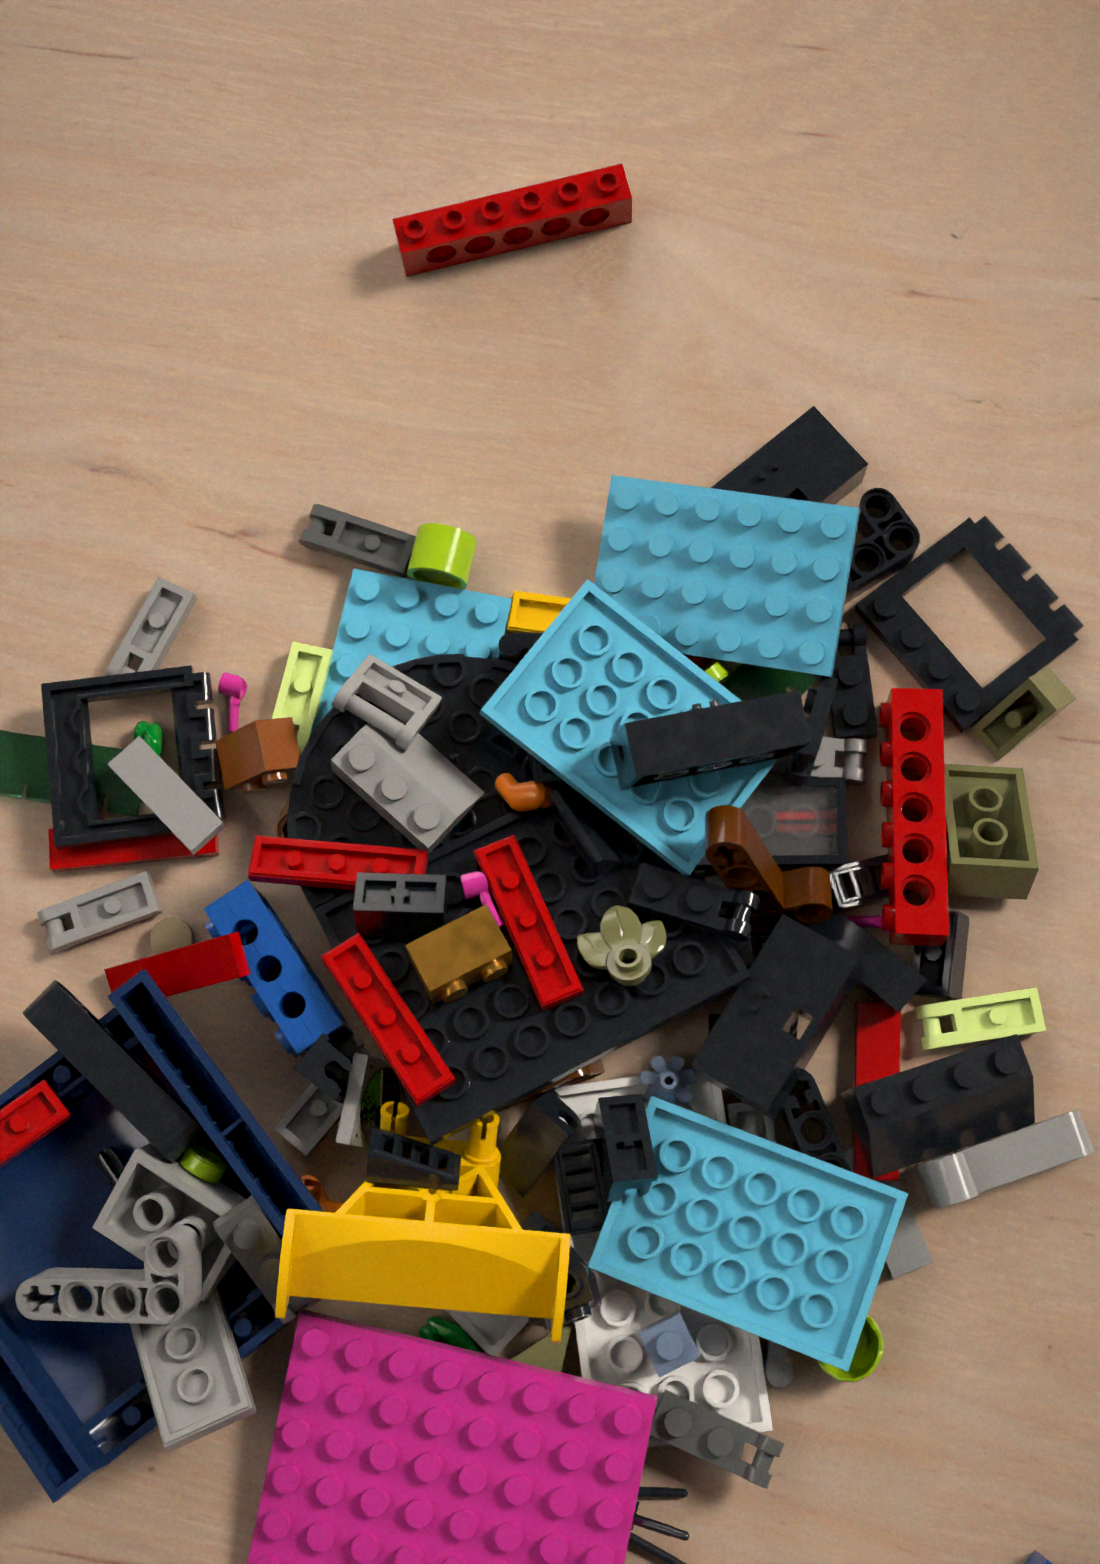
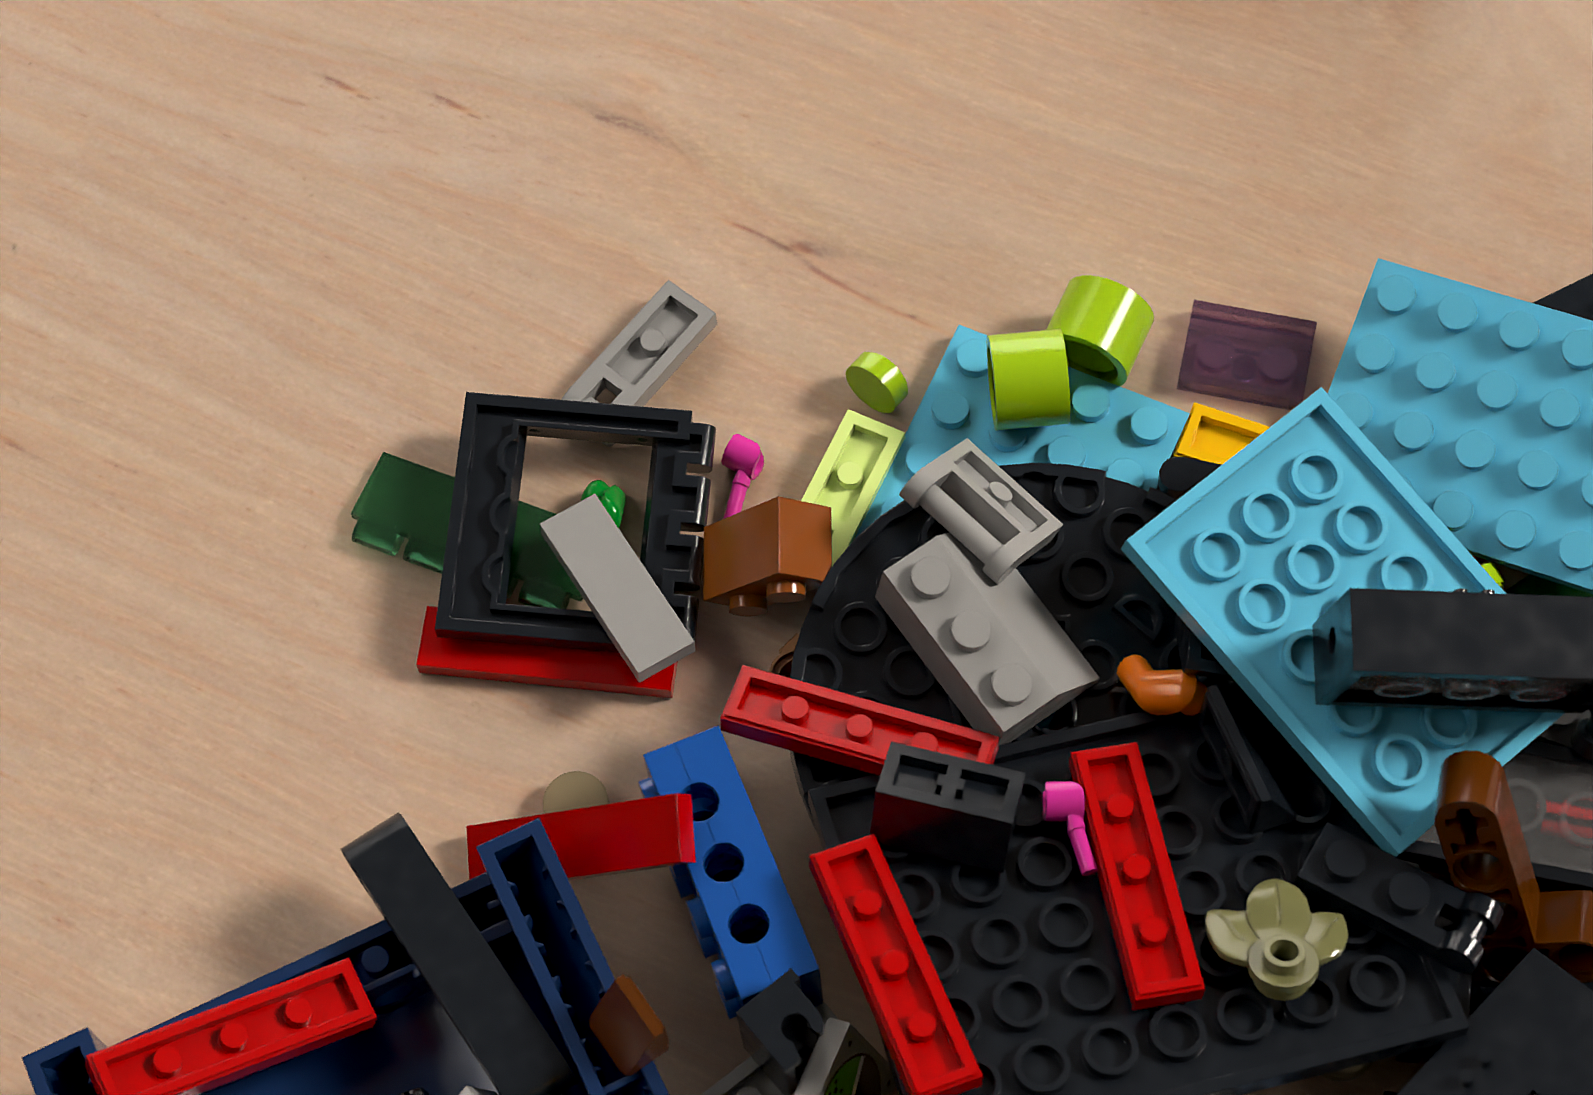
camera: 10 degrees right, 10 degrees down
light grey plate [37,871,163,954] -> none
dark grey plate [299,504,416,578] -> none
pearl gold brick [406,904,513,1004] -> none
none -> reddish brown slope [589,974,670,1076]
none -> lime tile [846,352,908,413]
none -> lime piece [986,329,1070,431]
none -> clear purple plate [1177,300,1317,410]

